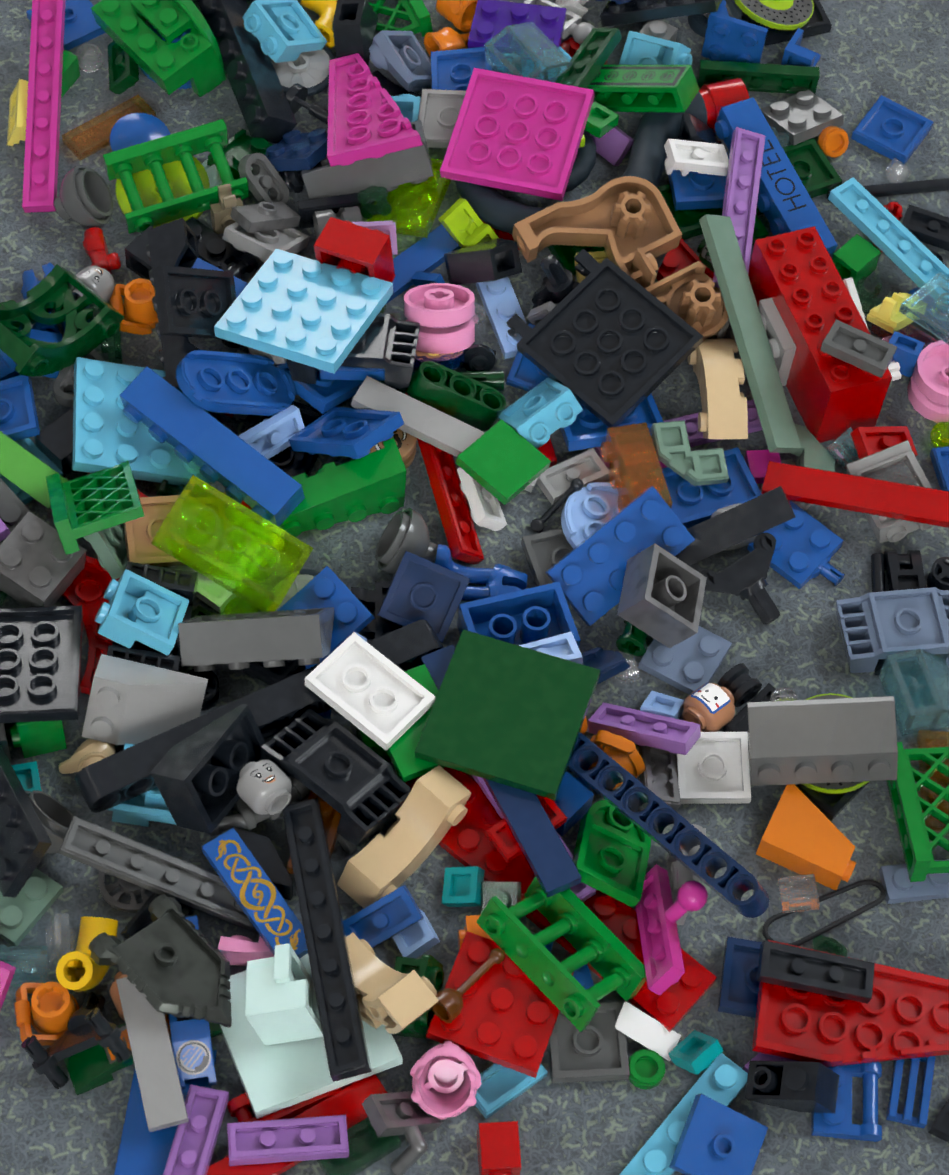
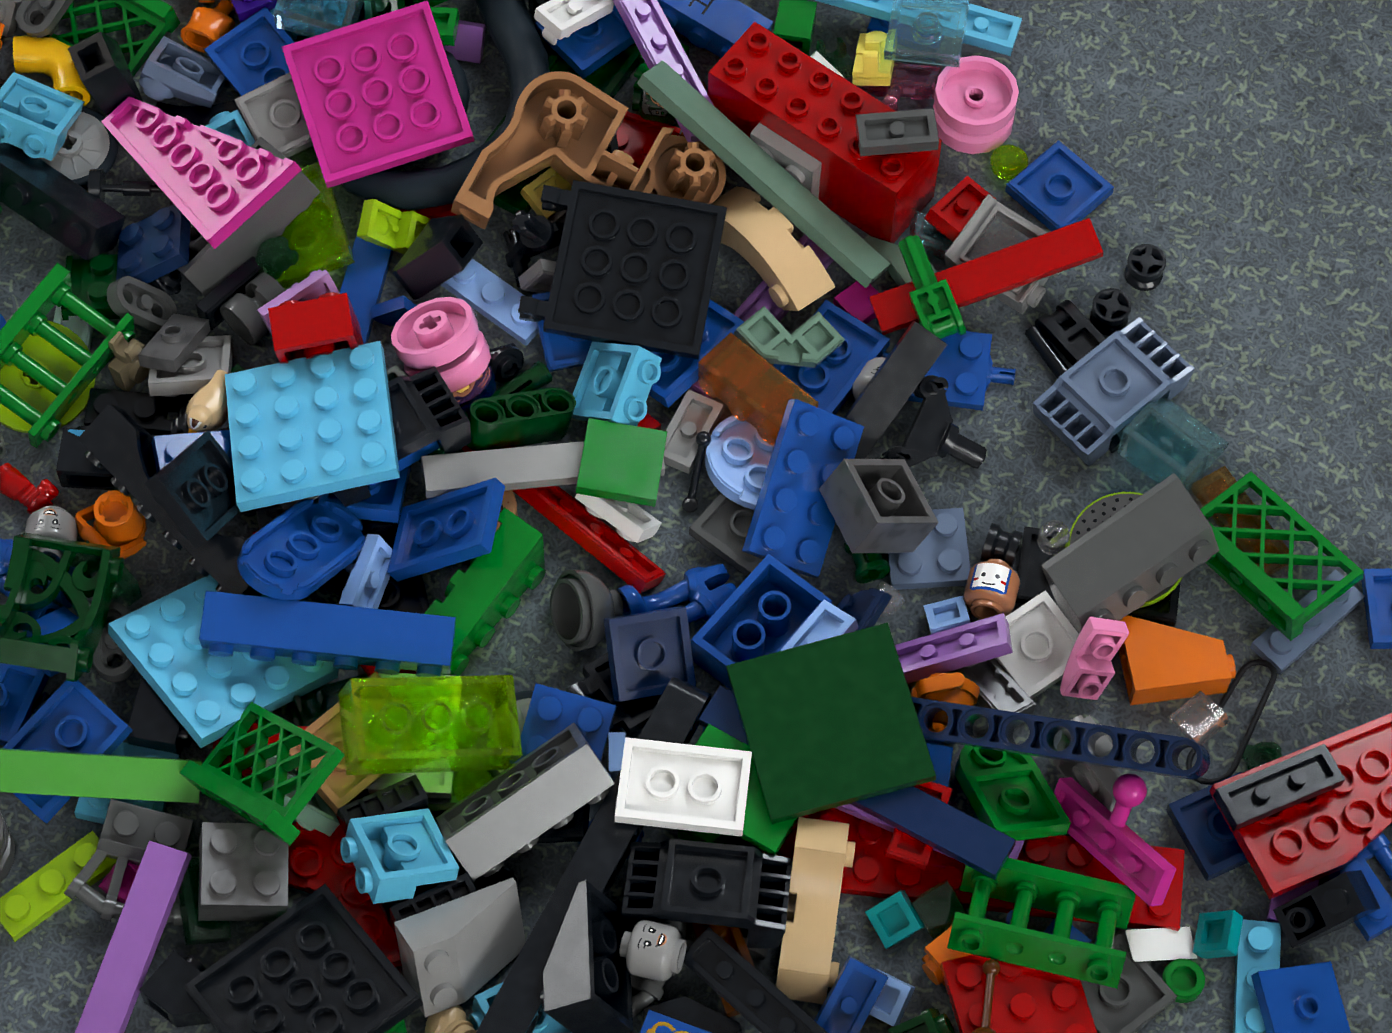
camera: 30 degrees left, 5 degrees up
blue panel [889,331,925,377] -> none
none -> tan animal [186,370,228,433]
none -> green connector [898,235,966,339]
none -> bright pink slope [1060,617,1129,700]

